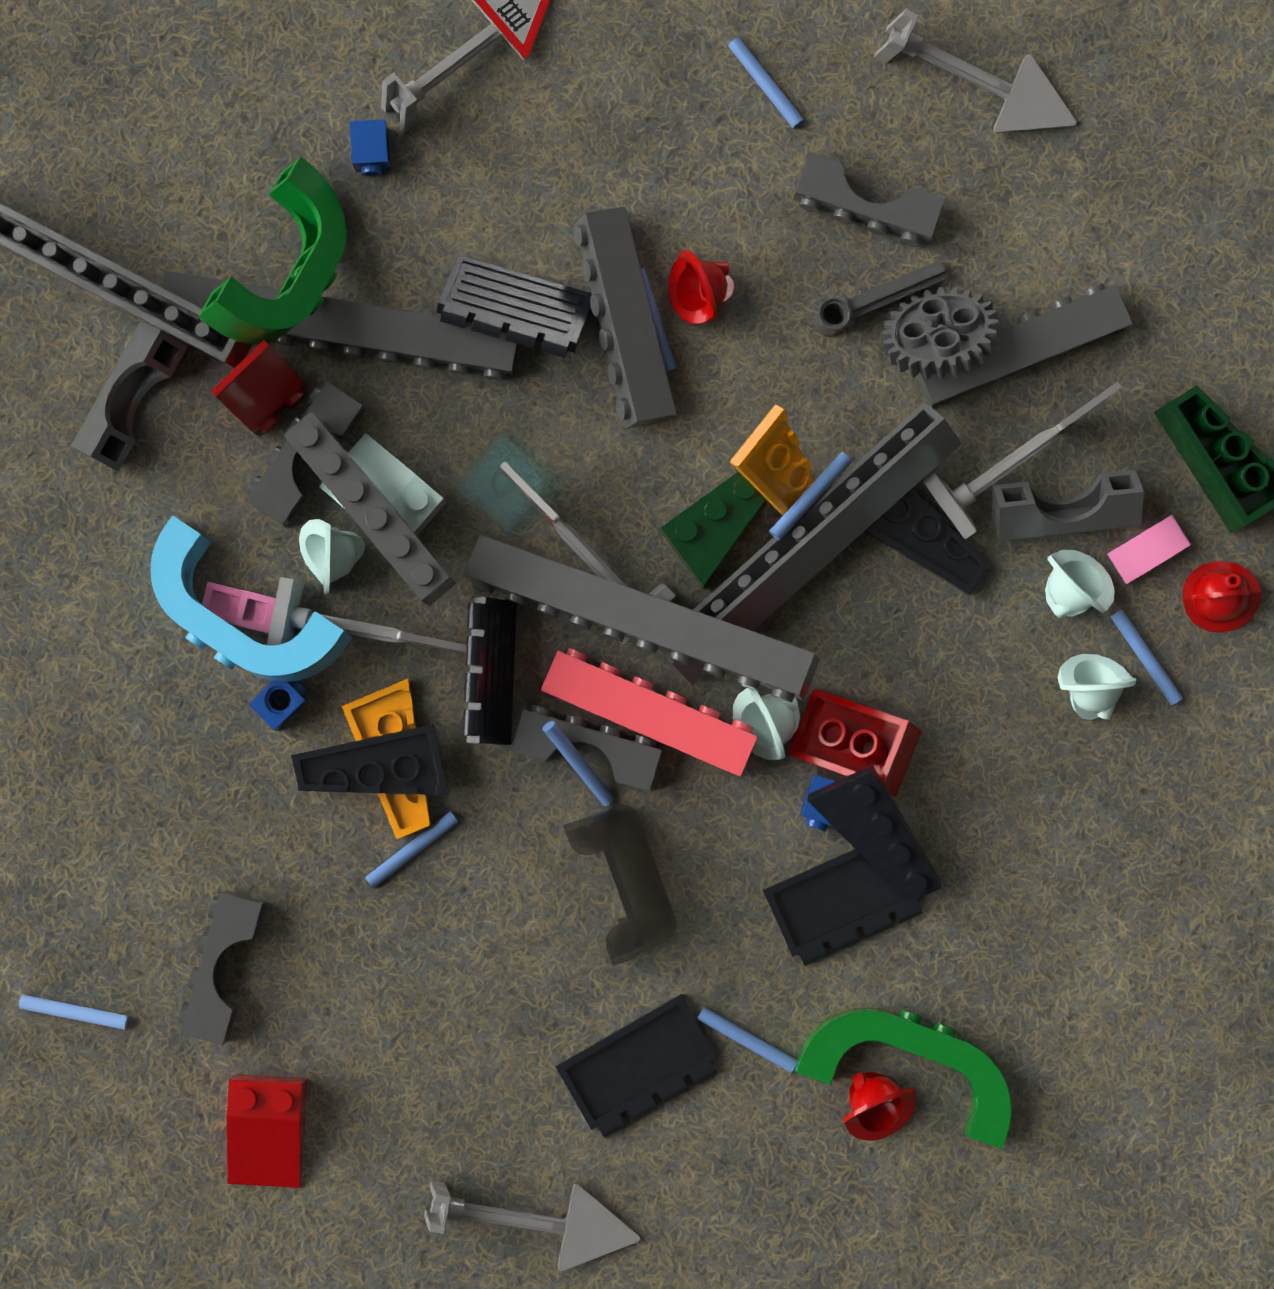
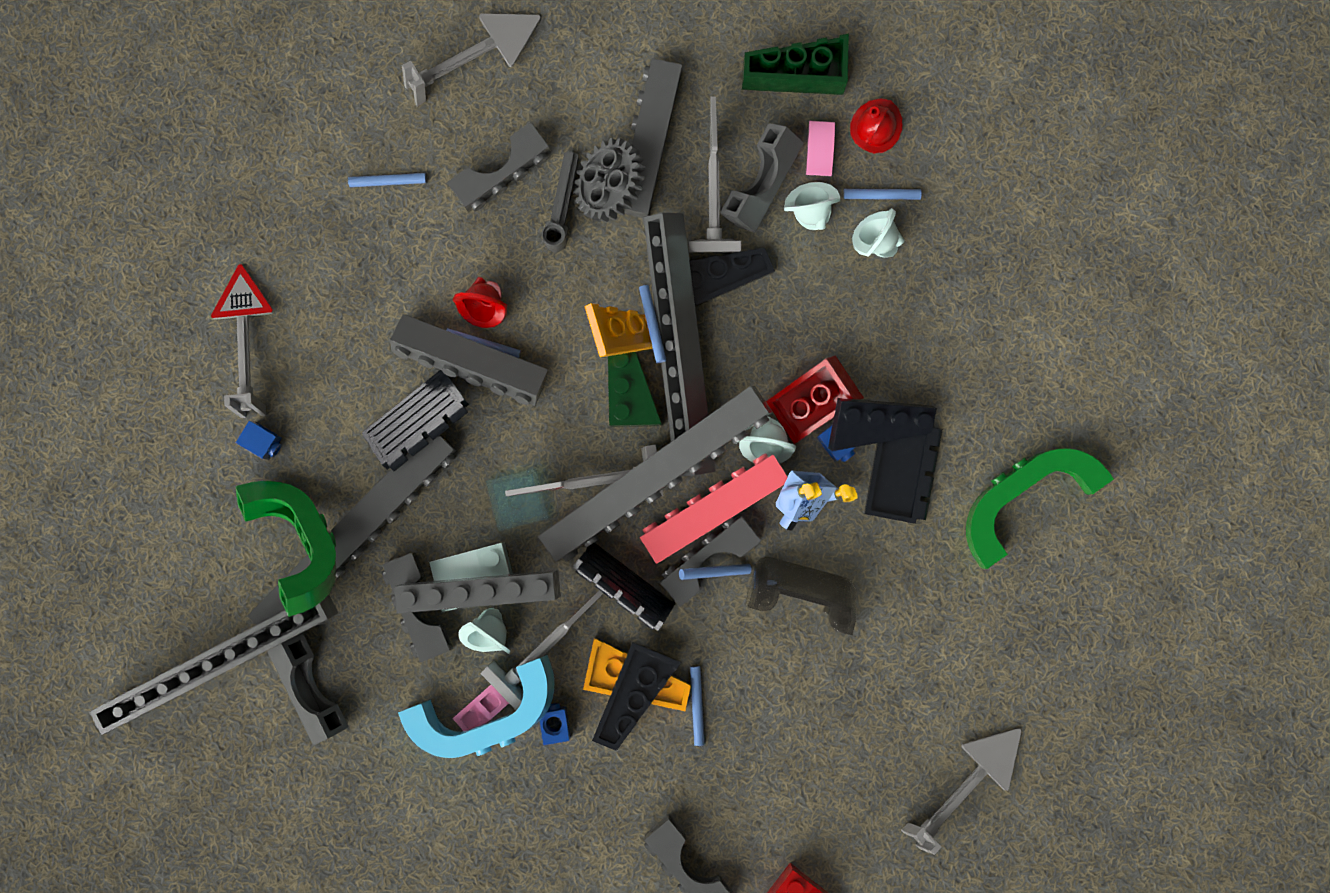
camera: 55 degrees left, 0 degrees up
red slope [210,340,307,436] -> none
black hinge [556,994,718,1138] -> none
medium blue bar [697,1006,797,1073] -> none
red helmet [843,1072,916,1141] -> none
none -> light blue torso [776,471,858,531]

